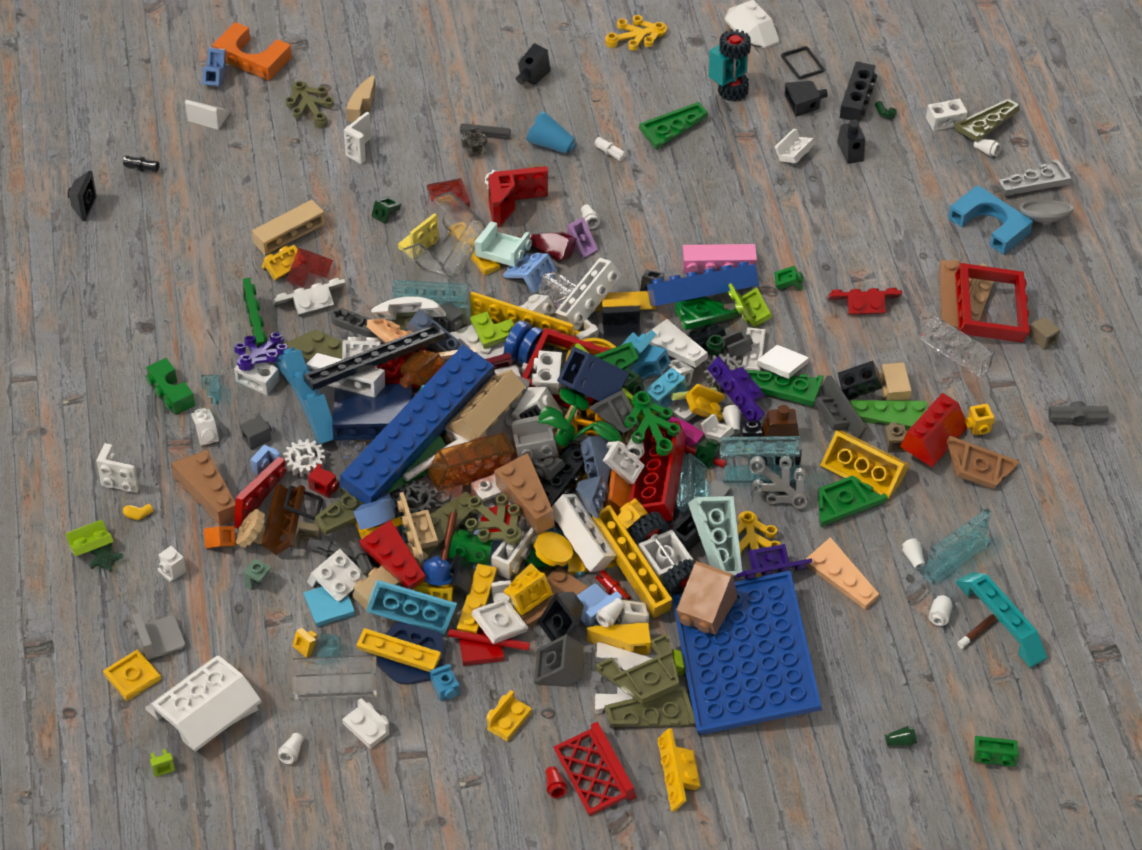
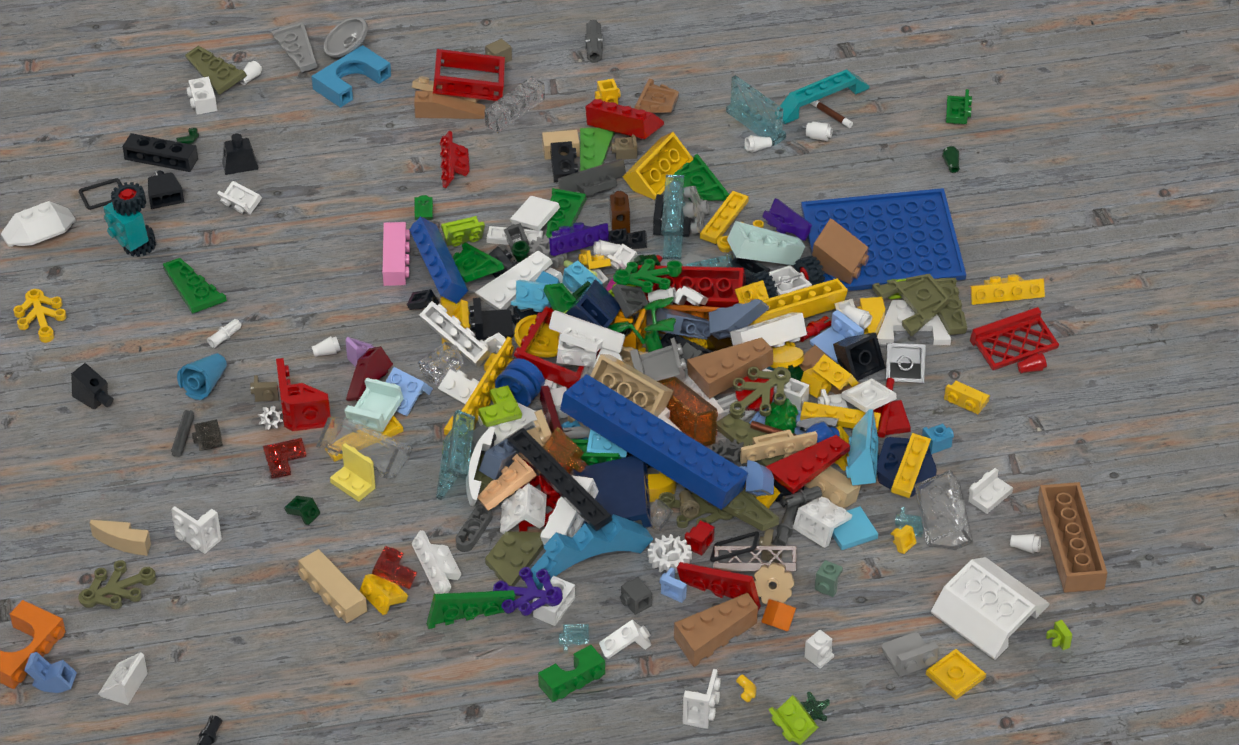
camera: 90 degrees left, 5 degrees down
light nougat wing [806,537,879,610] -> none
none -> white bracket [549,310,625,353]
none -> yellow plate [700,191,749,244]
none -> medium nougat brick [1037,482,1107,593]

